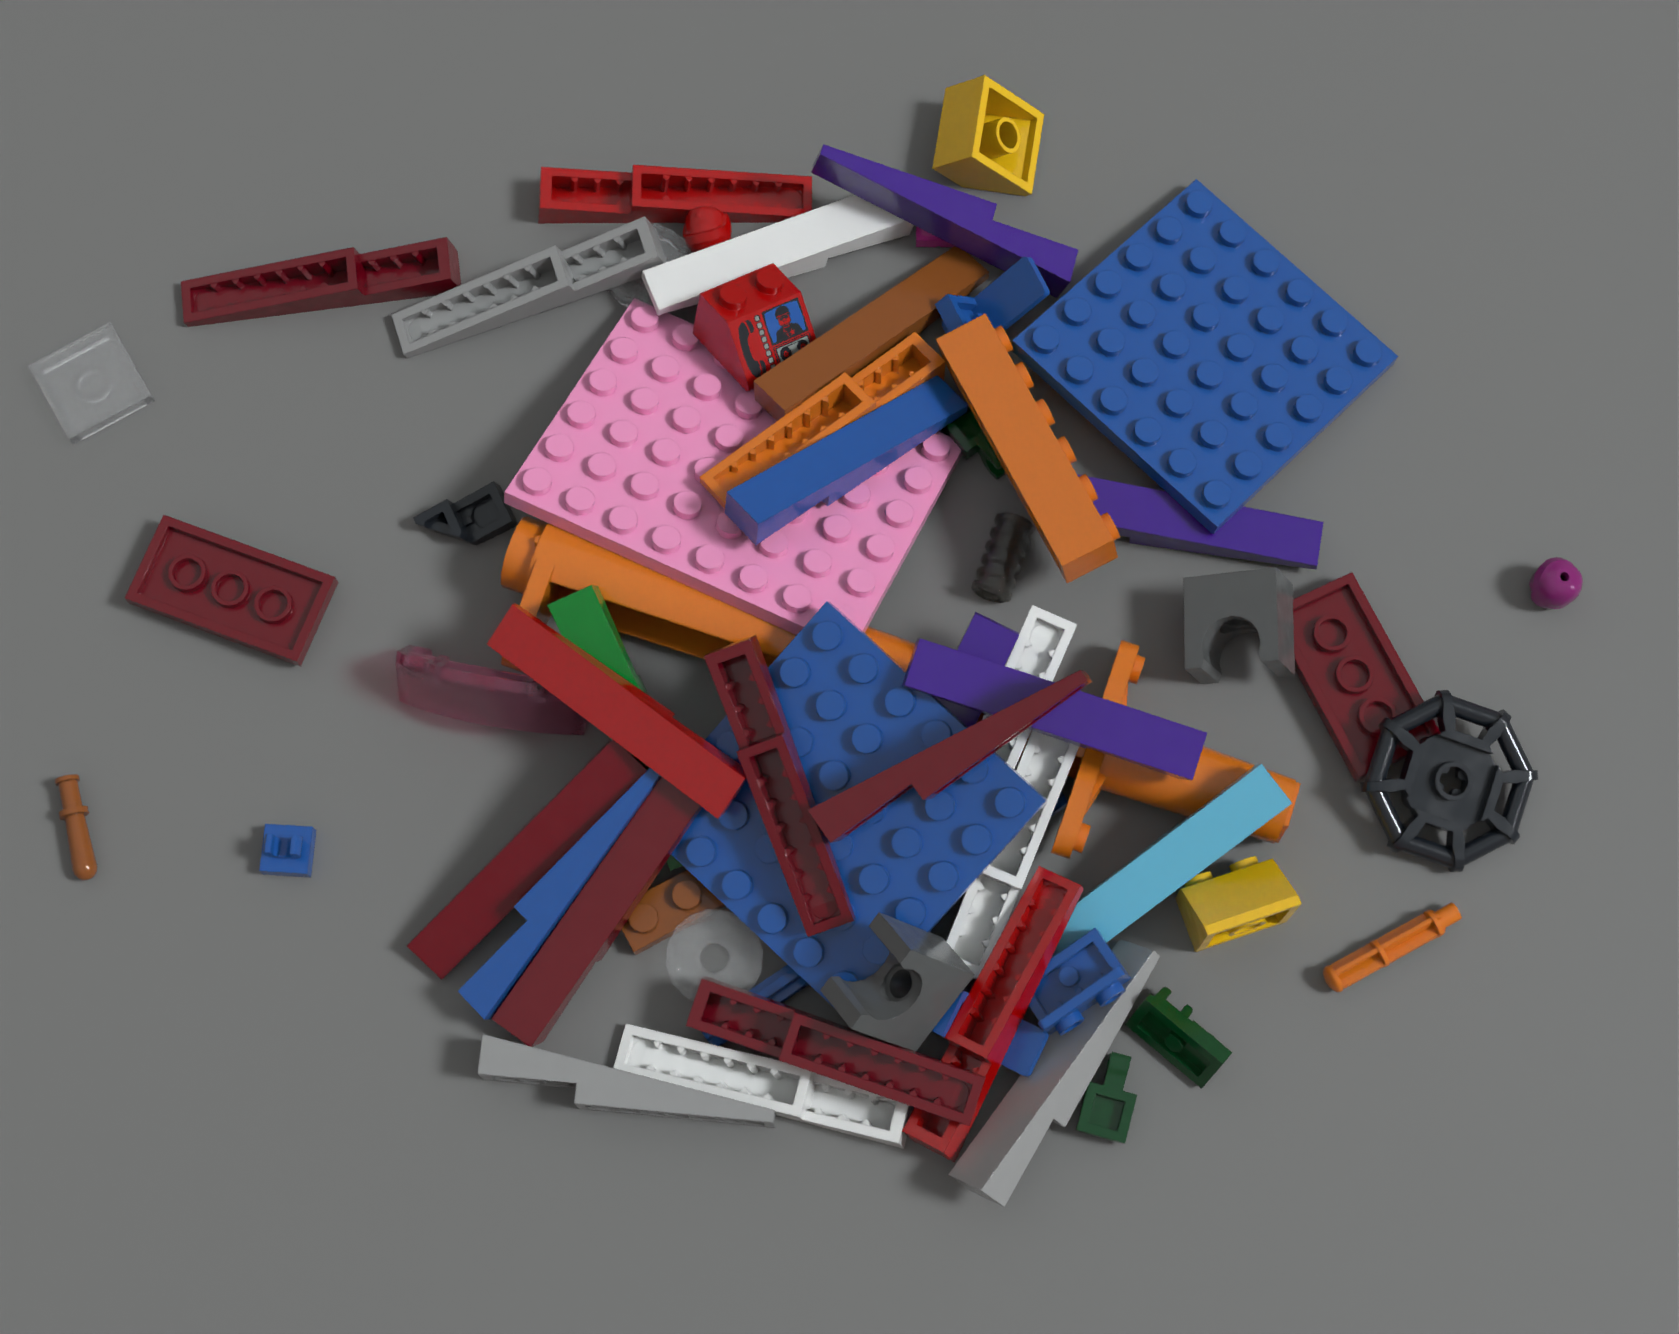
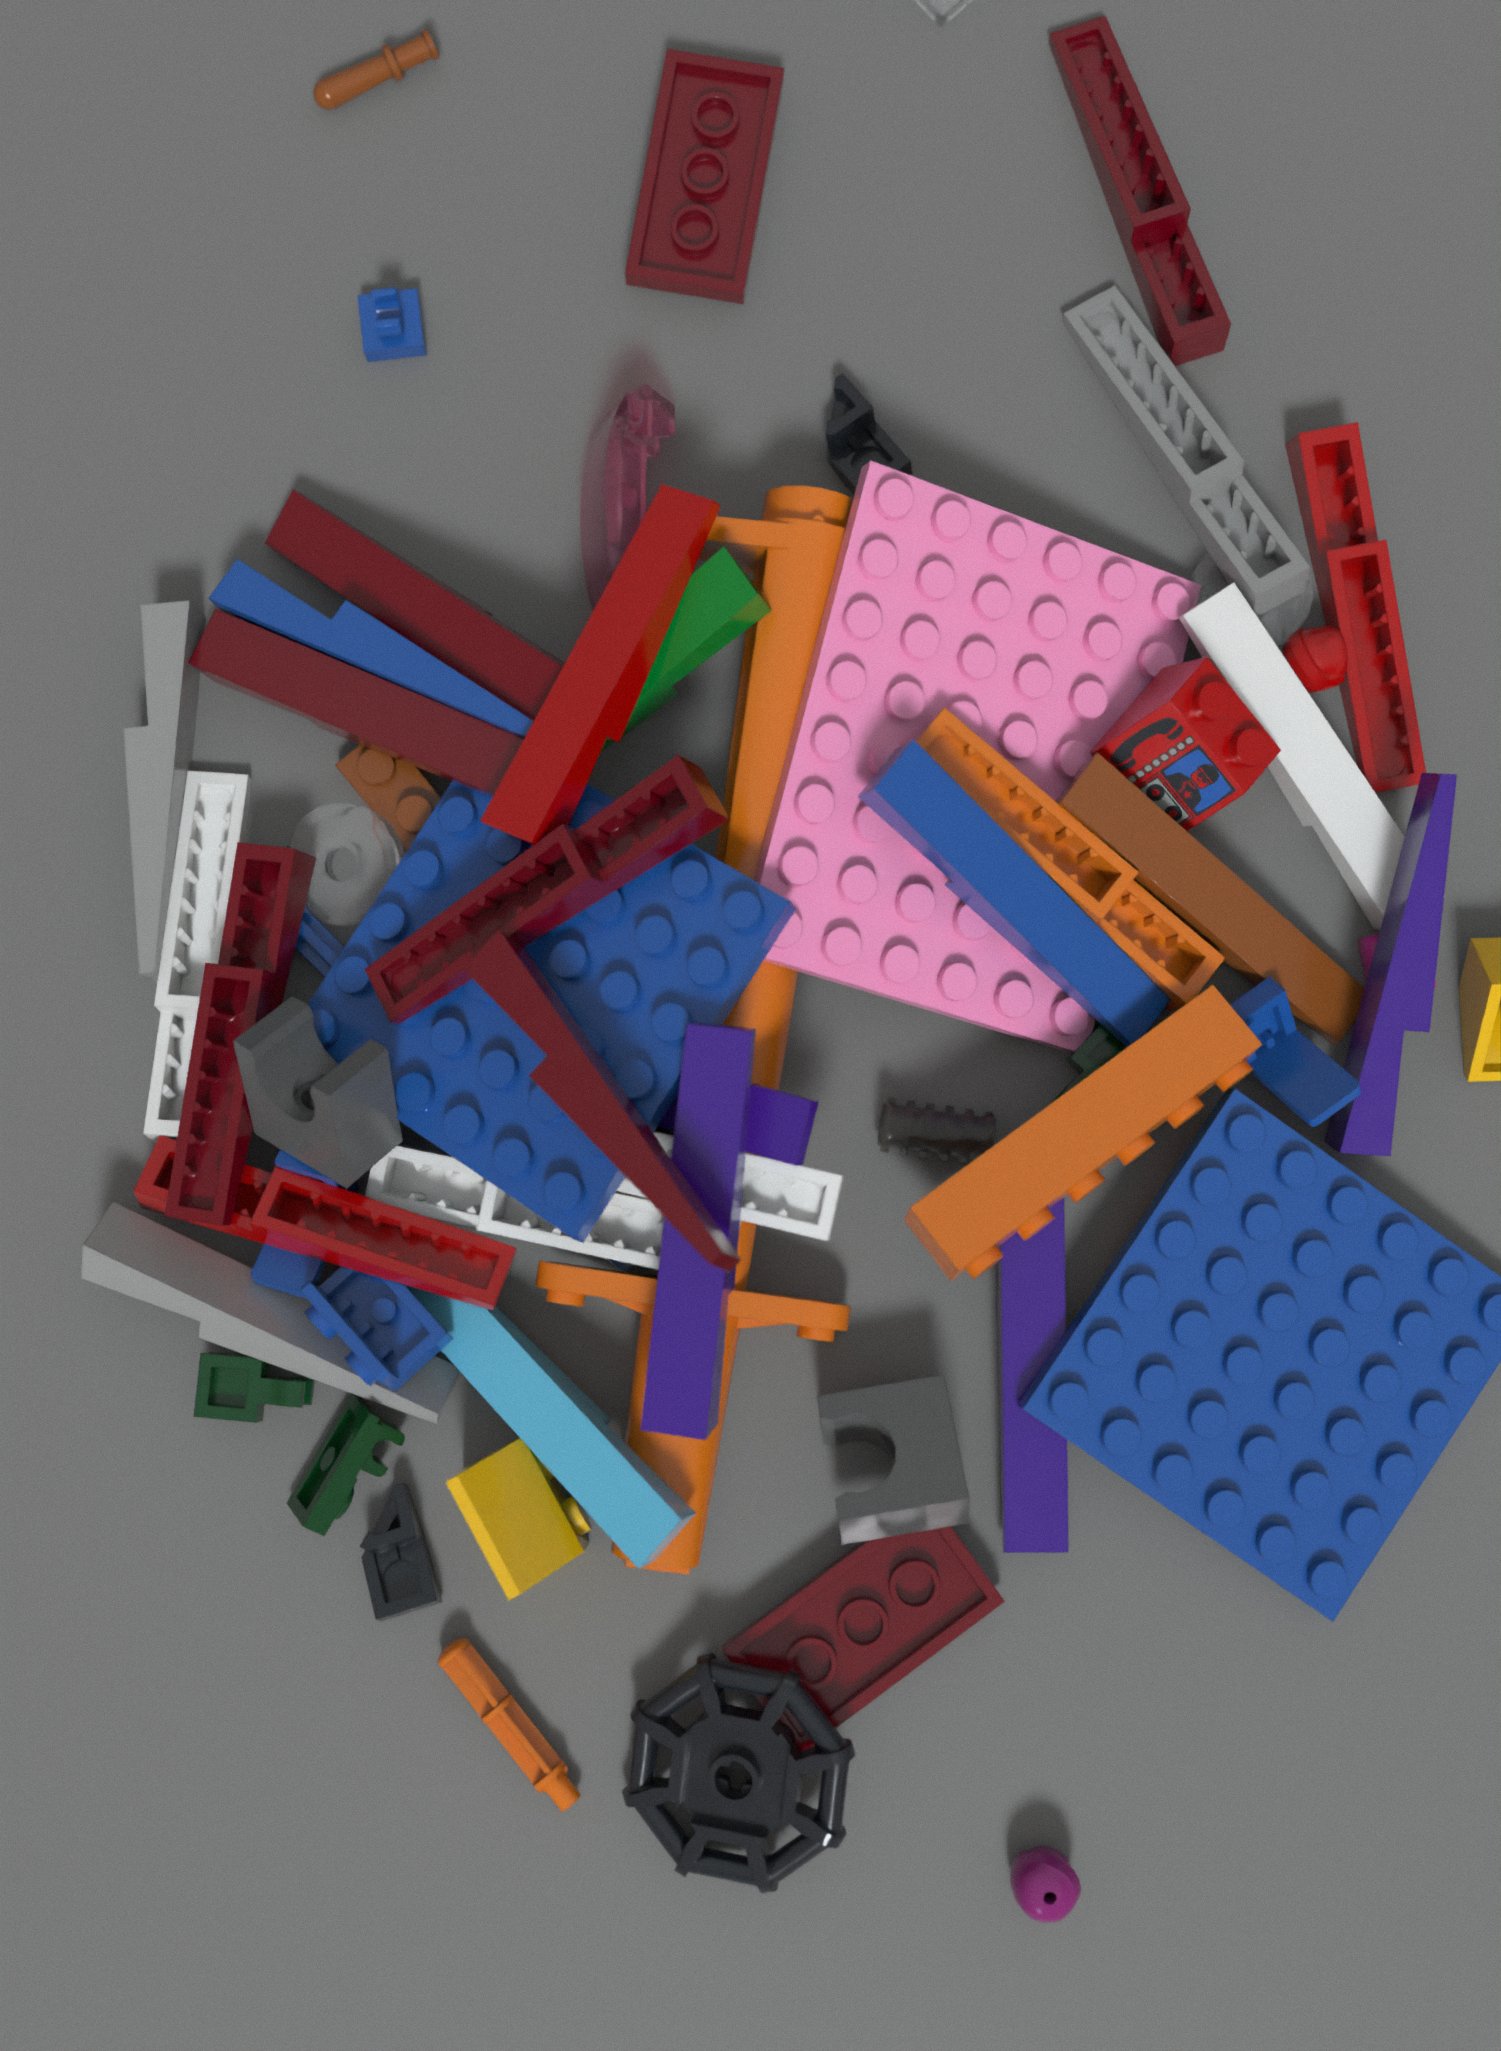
camera: 80 degrees right, 10 degrees up
none -> black slope [360,1483,442,1621]

